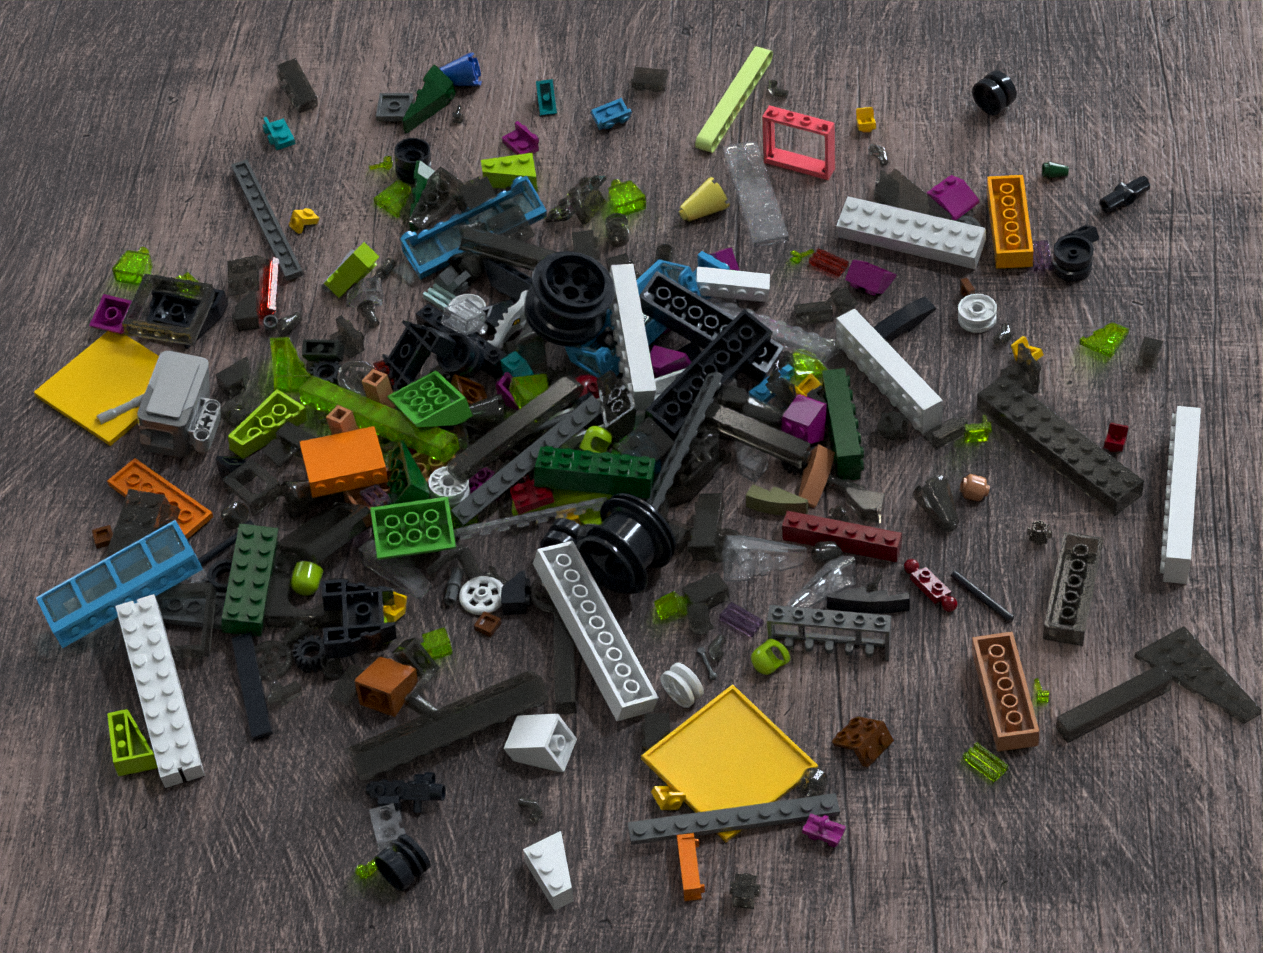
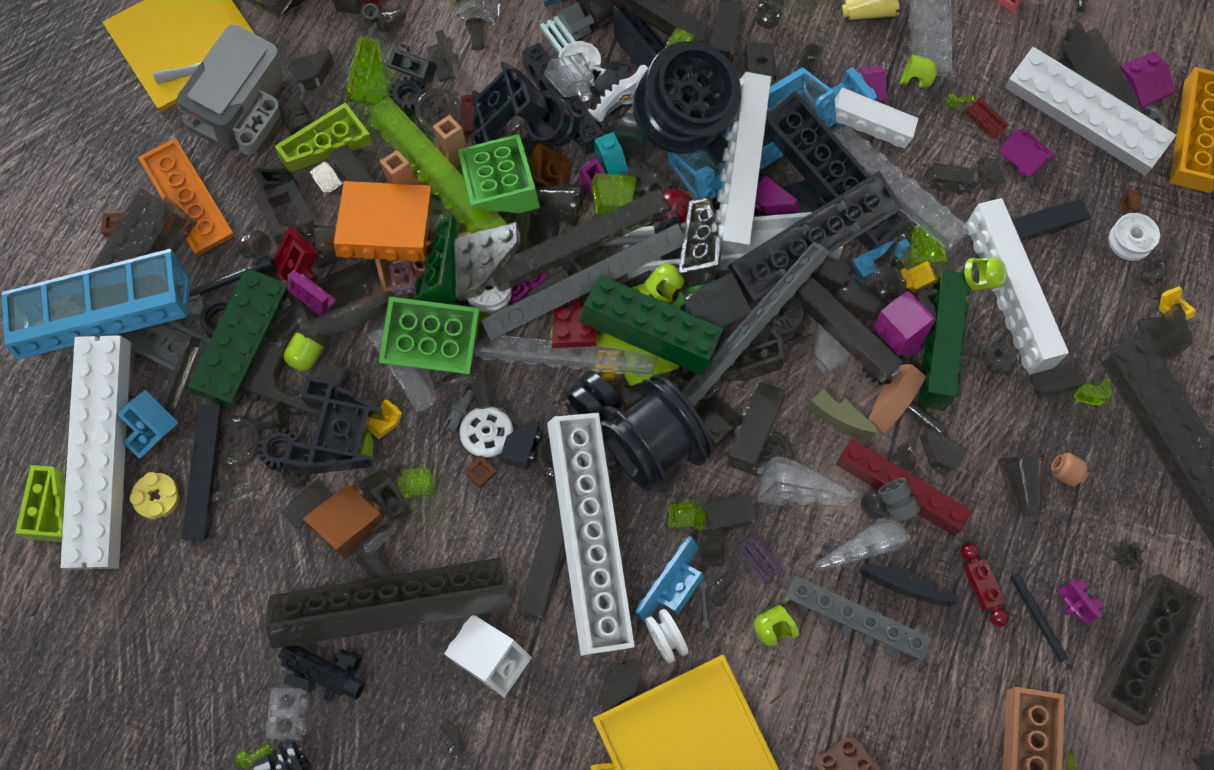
camera: 10 degrees right, 20 degrees up
none -> dark azure brick [117,390,178,459]
none -> light yellow plate [130,472,180,519]
none -> dark red plate [272,227,318,284]
none -> magenta bracket [287,270,336,316]
none -> clear smoke plate [455,222,520,301]
none -> dark azure bracket [635,536,704,623]
none -> dark grey wheel [878,478,920,522]
none -> lime helmet [899,54,937,89]
none -> lime helmet [965,257,1007,291]
none -> magenta hips [1057,579,1104,625]

